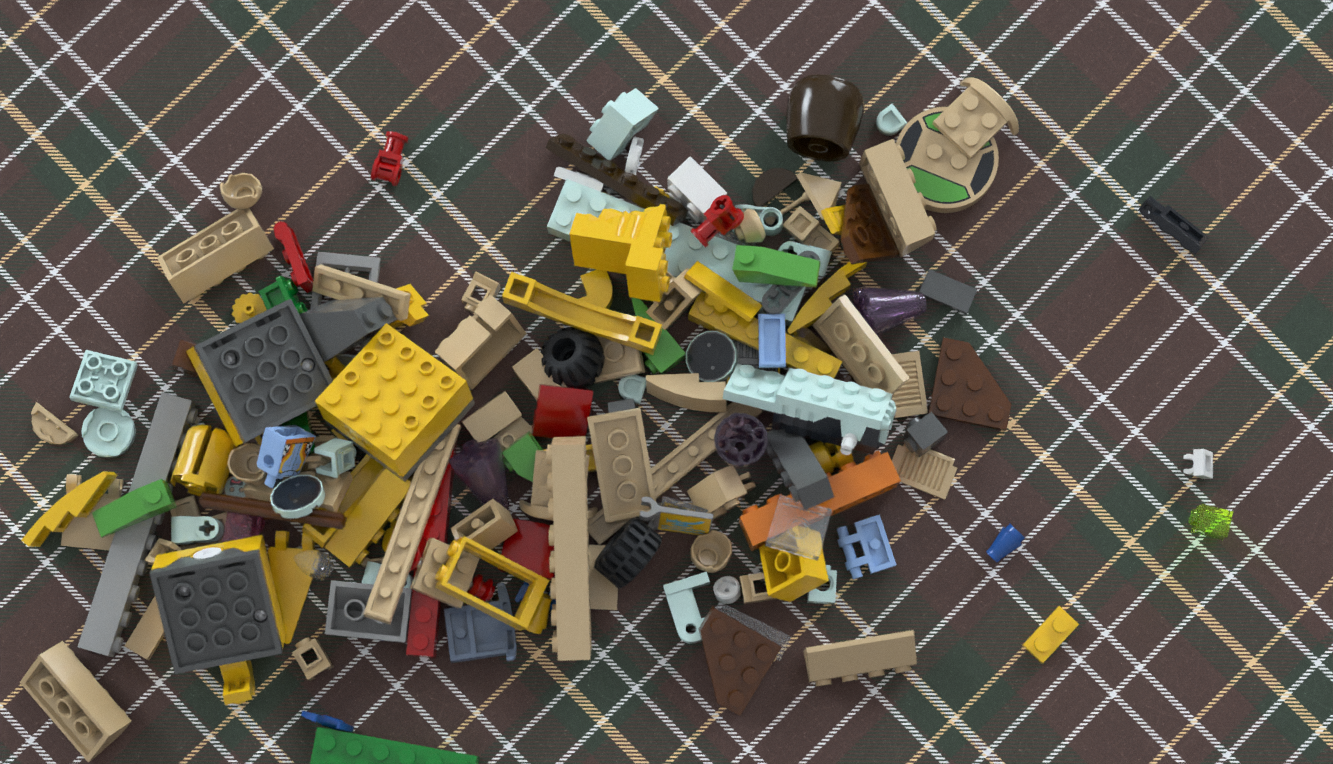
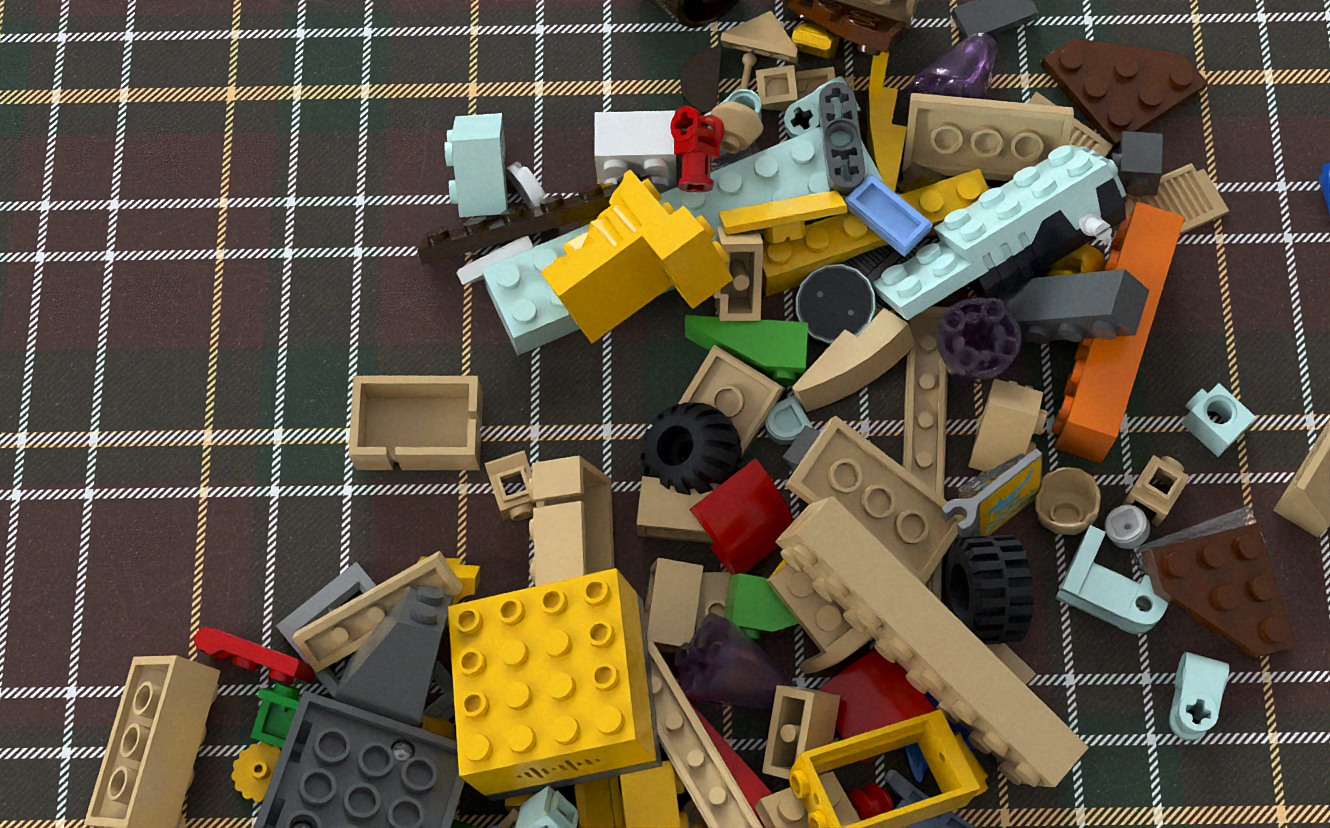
camera: 45 degrees left, 10 degrees down
tan hair [220,173,262,210] -> none
red connector [371,131,409,186] -> none
yellow arch [502,272,662,355] -> none
yellow brick [579,269,613,309] -> none
bright green slope [732,245,820,287] -> none
yellow brick [759,526,829,602] -> none
clear tile [765,495,832,561] -> none
light blue plate [836,515,896,580] -> none
none -> tan piece [348,376,483,470]
none -> light aqua piece [1169,652,1229,741]

